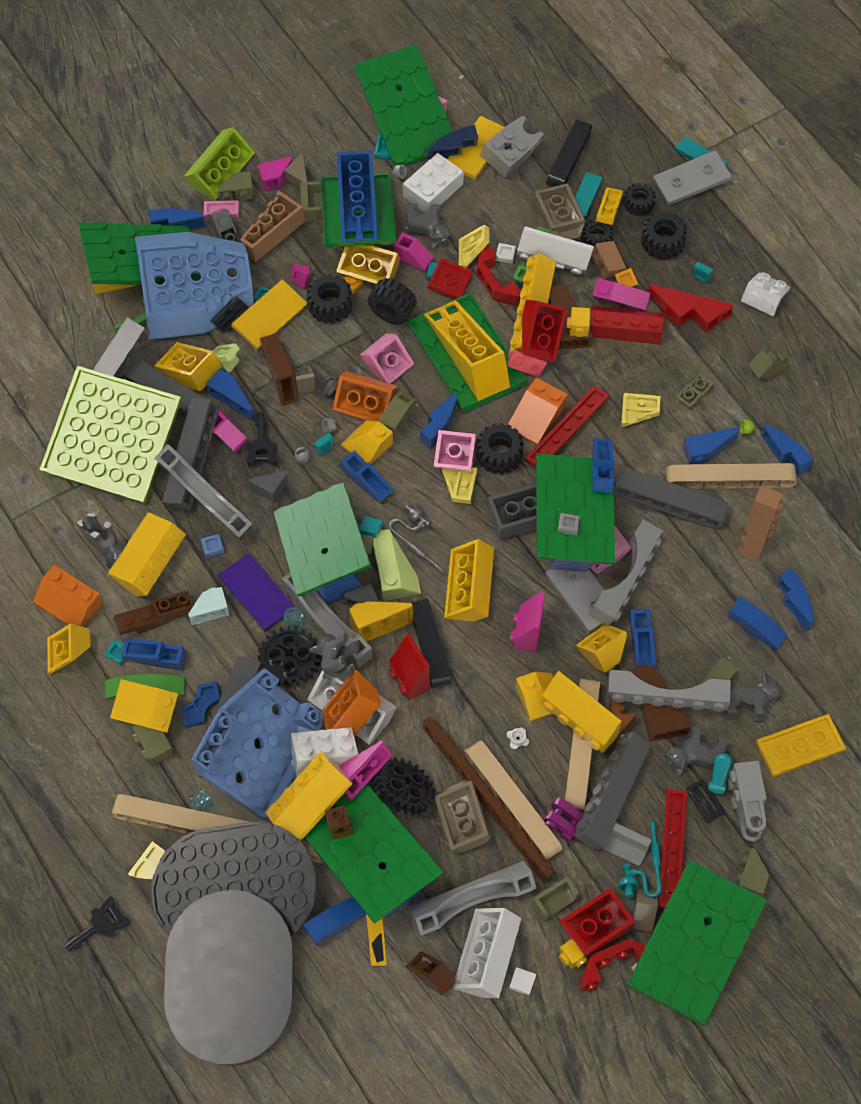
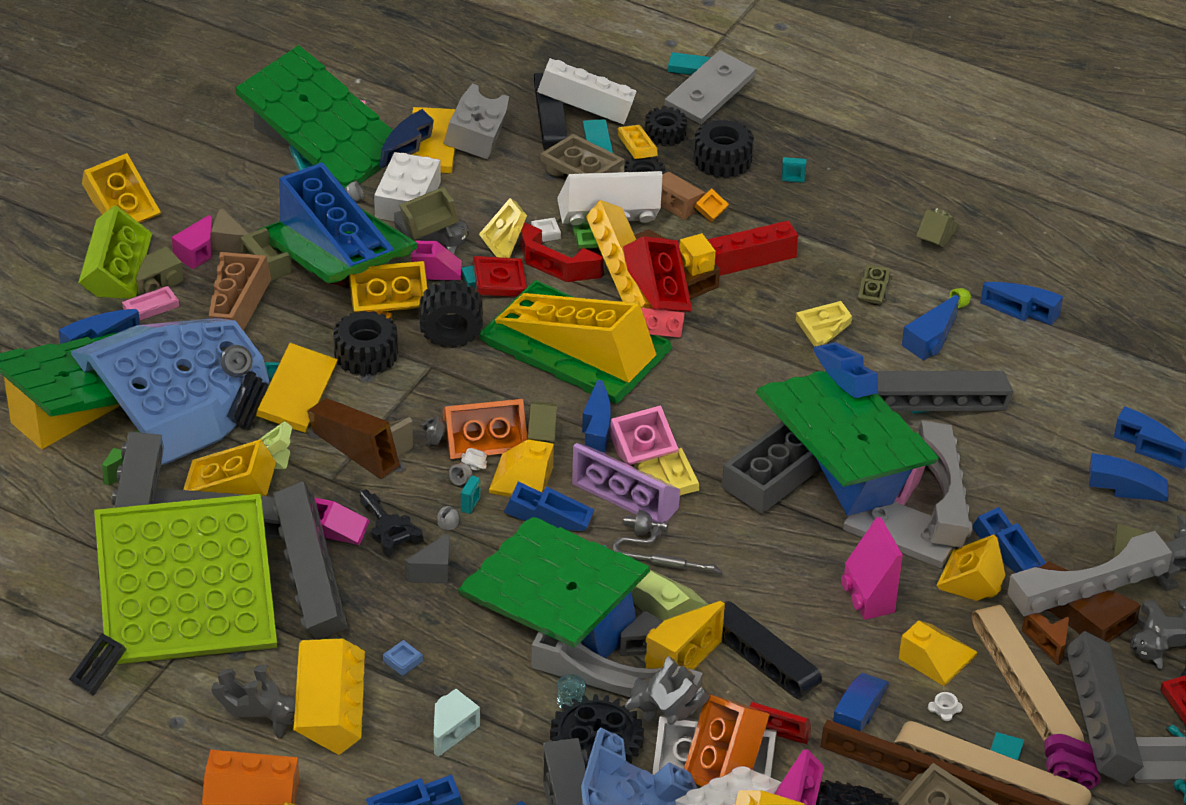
camera: 30 degrees left, 20 degrees down
reddish brown slope [113,590,194,635] -> none
light grey arch [155,444,252,538] -> none
blue slope [206,369,254,421] -> none
dark grey slope [208,208,241,243] -> none
dark purple tile [218,554,296,632] -> none
dark pink tile [290,263,311,288] -> none
bright pink slope [360,333,414,384] -> none
red slope [388,634,430,700] -> none
yellow slope [444,539,494,621] -> none
black tyre [476,423,524,475] -> none
orange slope [508,377,568,445] -> none
red plate [525,385,609,469] -> none
yellow slope [541,671,621,753] -> none
light grey tile [557,513,580,536] -> none
dark pink slope [593,278,650,311] -> none
red slope [648,284,734,333] -> none
tan beam [666,463,797,489] -> none
medium nougat wedge [736,485,784,561] -> none
white bracket [741,273,790,316] -> none
none -> black tile [69,633,127,696]
none -> yellow slope [82,153,161,223]
none -> dark grey hat [220,345,253,377]
none -> olive panel [399,186,459,240]
none -> white plate [461,448,487,470]
none -> white slope [537,58,636,124]
none -> lavender slope [572,443,680,523]
none -> red slope [750,702,811,745]
none -> blue slope [833,673,889,732]
none -> teal tile [990,732,1024,761]

